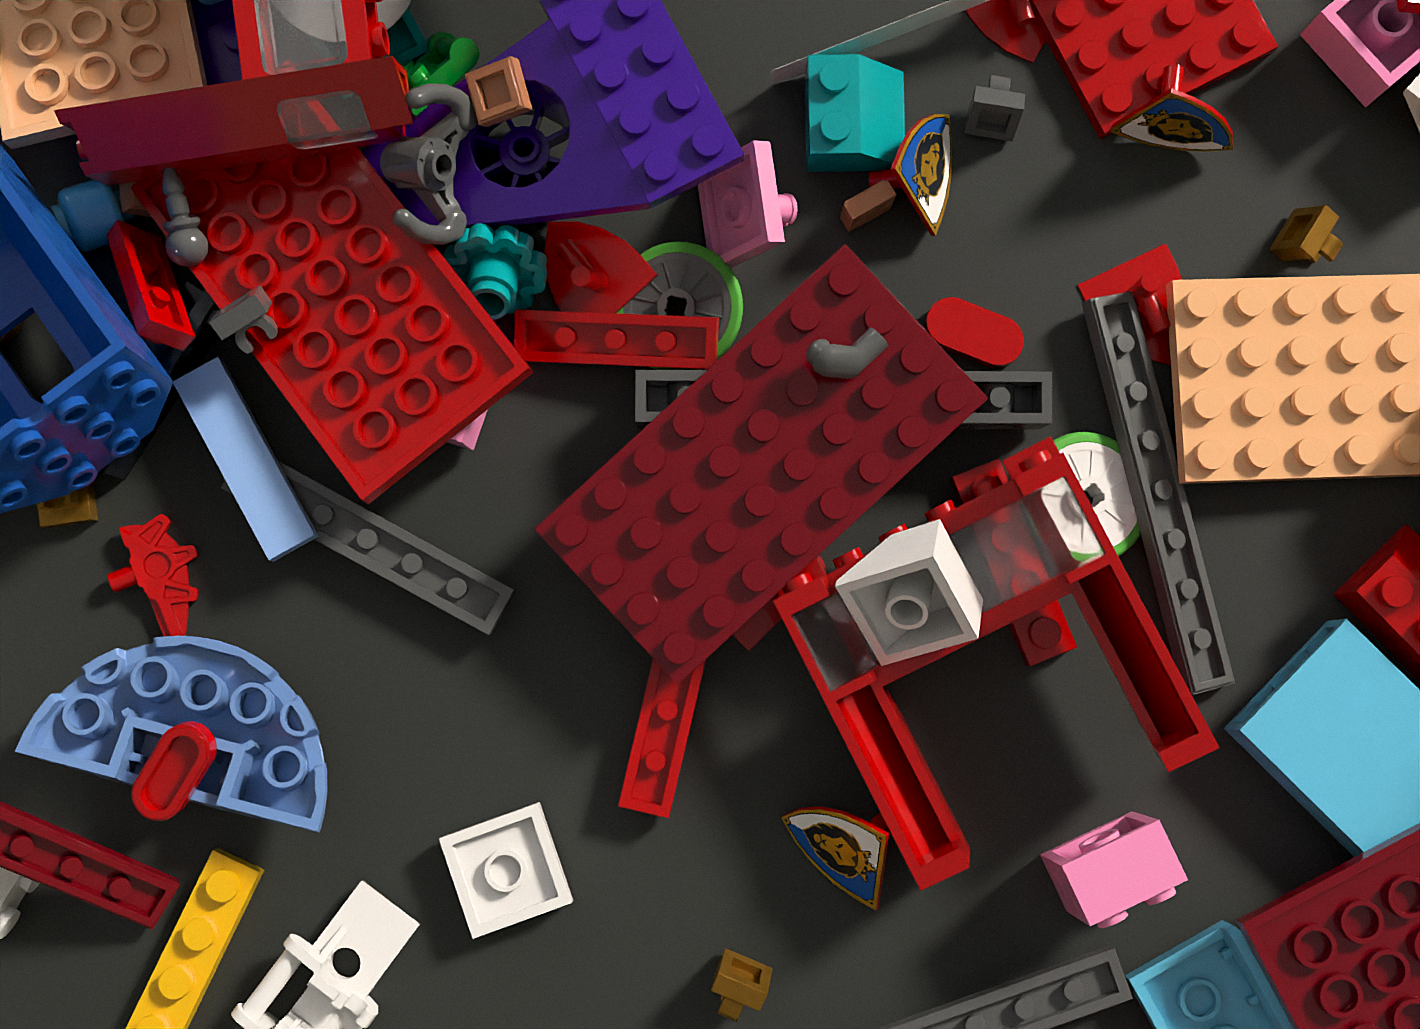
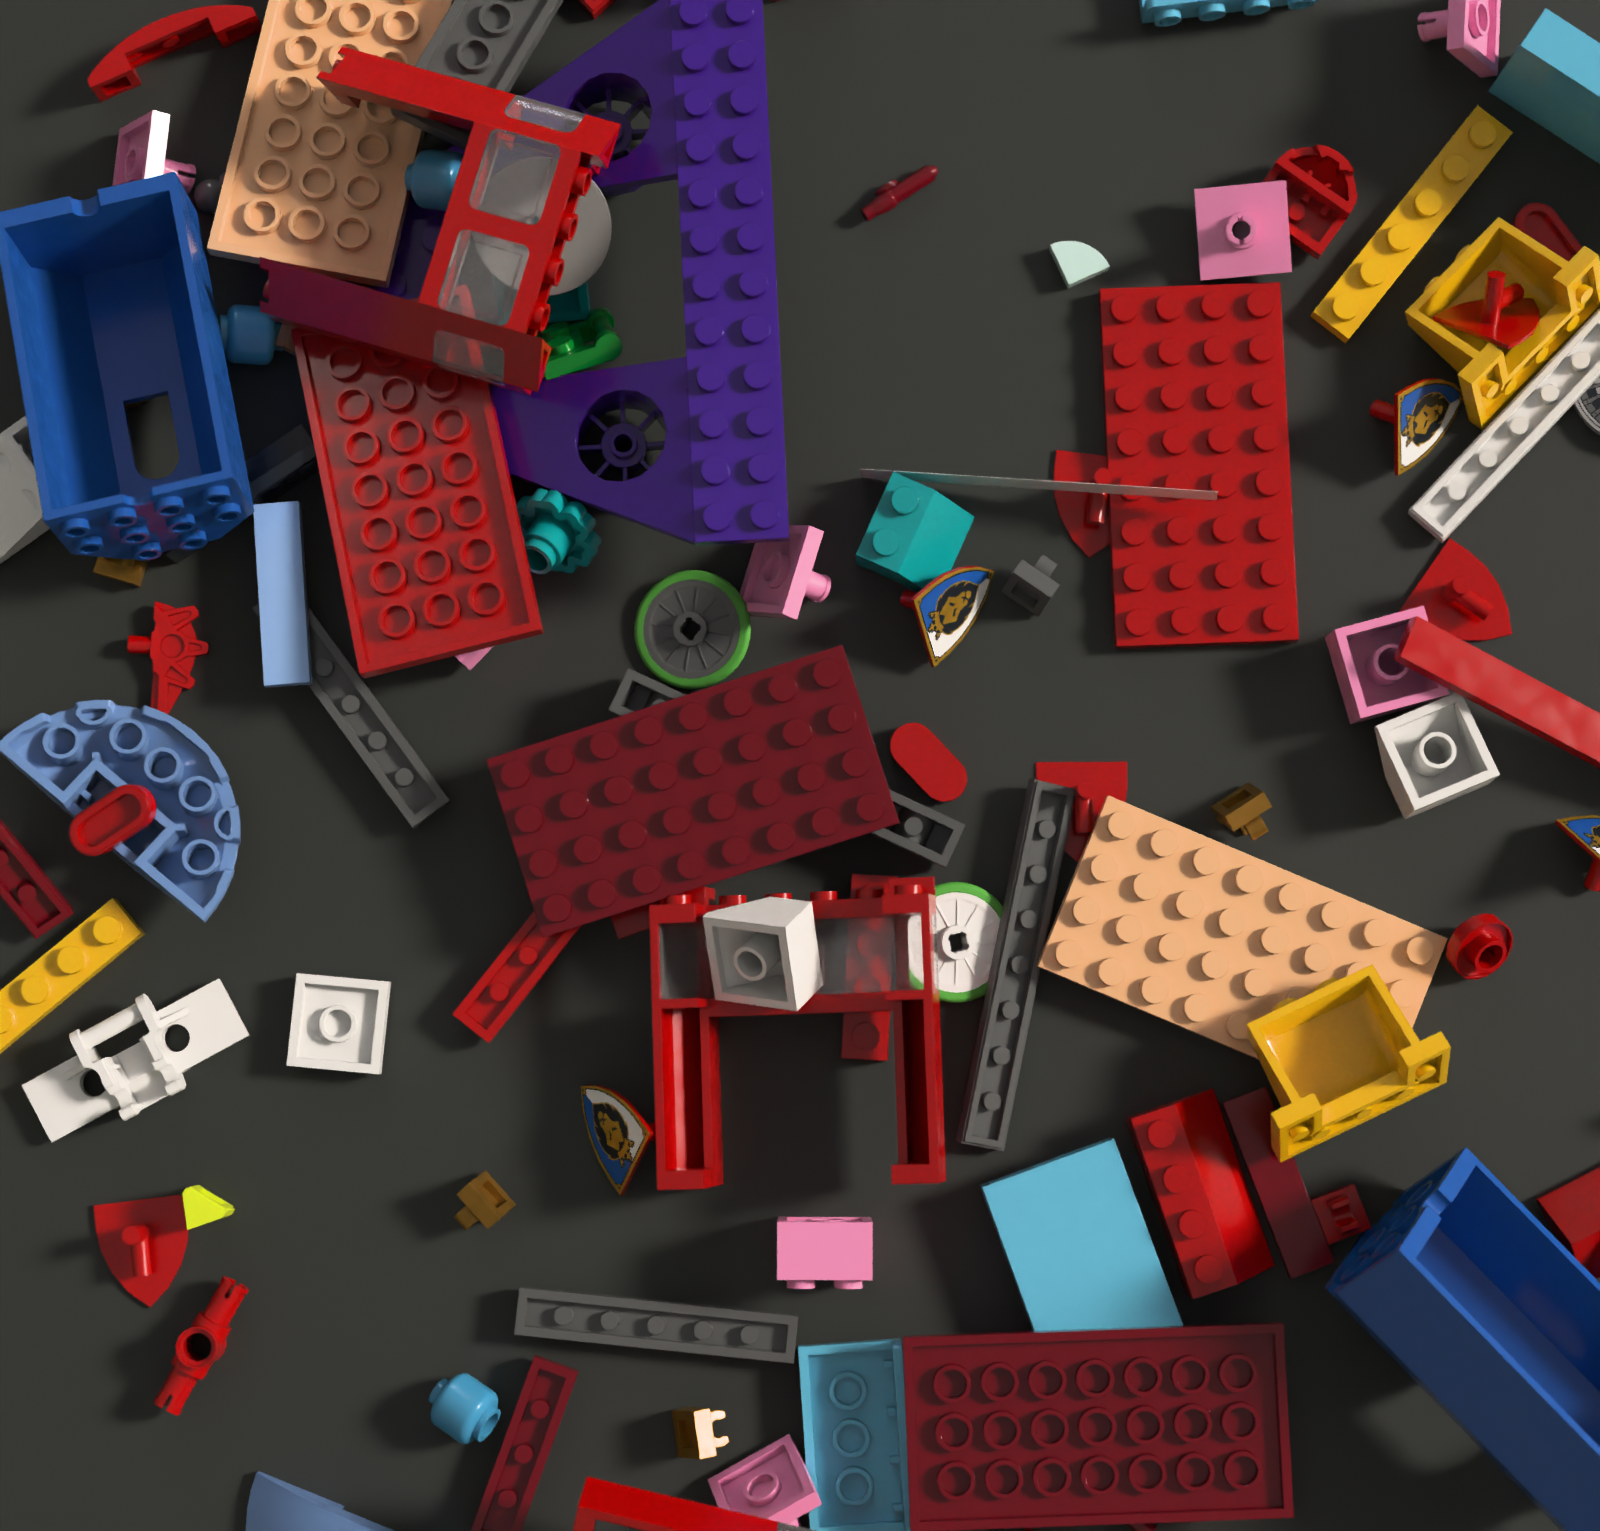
camera: 30 degrees right, 0 degrees up
red plate [106,219,195,351] -> none
dark grey bar [162,168,208,267] -> none
dark grey tile [209,285,278,354] -> none
dark grey piece [380,84,478,245] -> none
nougat tile [465,56,533,127] -> none
red plate [514,309,719,369] -> none
red shield [544,221,658,313] -> none
dark grey arm [806,327,889,379] -> none
nougat tile [840,180,896,233] -> none
shield [1110,64,1234,152] -> none

